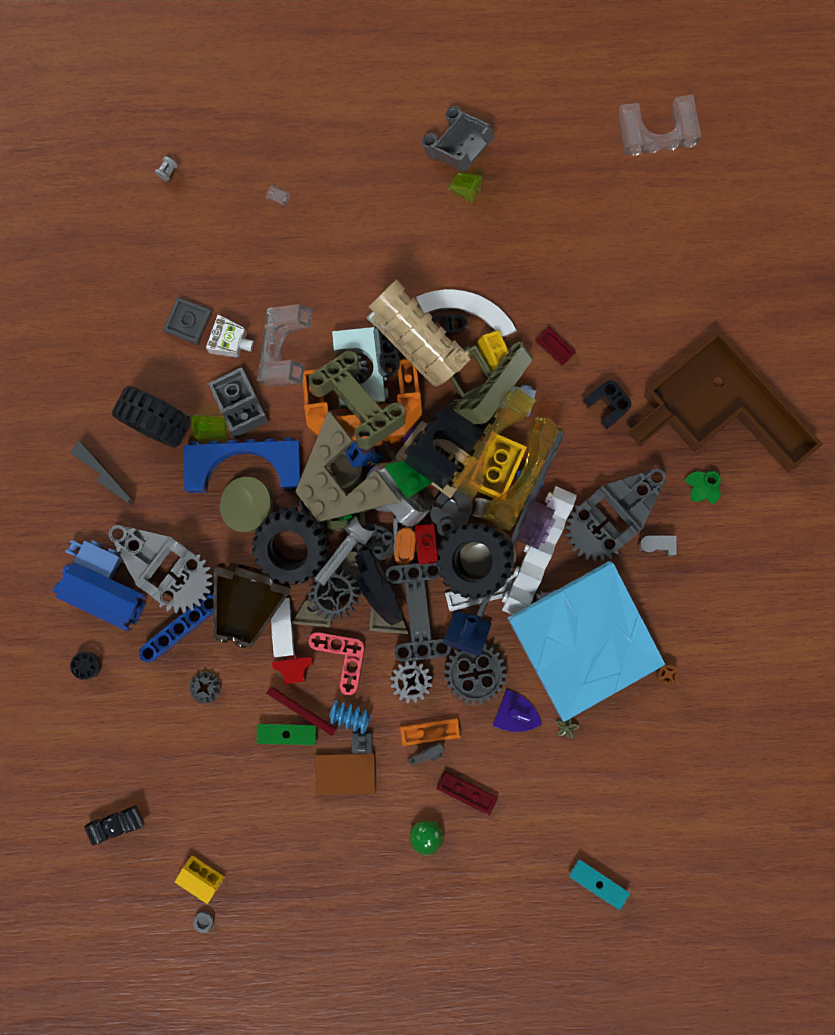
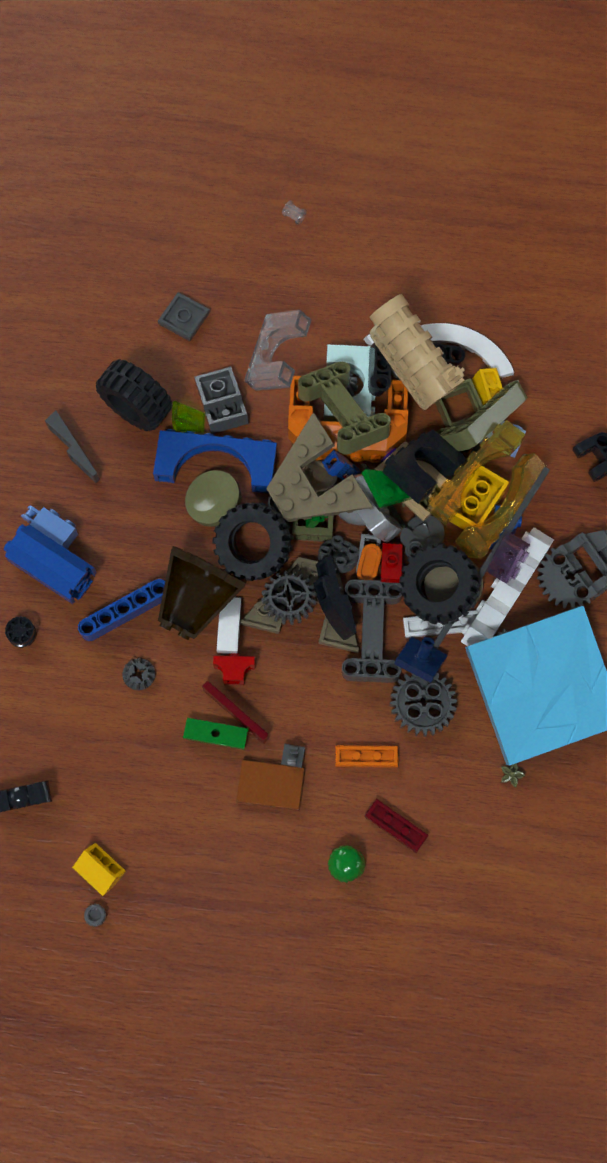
camera: 10 degrees right, 10 degrees down
light grey connector [109,525,213,613] -> none
light grey bush [154,156,178,182] -> none
white torso [206,315,254,357] -> none
coral beam [309,633,364,695] -> none
light grey piece [314,516,374,586] -> none
dark azure piece [329,699,372,735] -> none
light grey gear [390,661,432,703] -> none
dark grey wing [407,741,445,767] -> none
dark grey piece [421,106,495,172] -> none
clear neon green slope [448,173,483,203] -> none
light grey bush [471,498,492,521] -> none
dark purple shield [493,689,542,732] -> none
dark red tile [535,327,576,366] -> none
teal tile [568,859,630,910] -> none

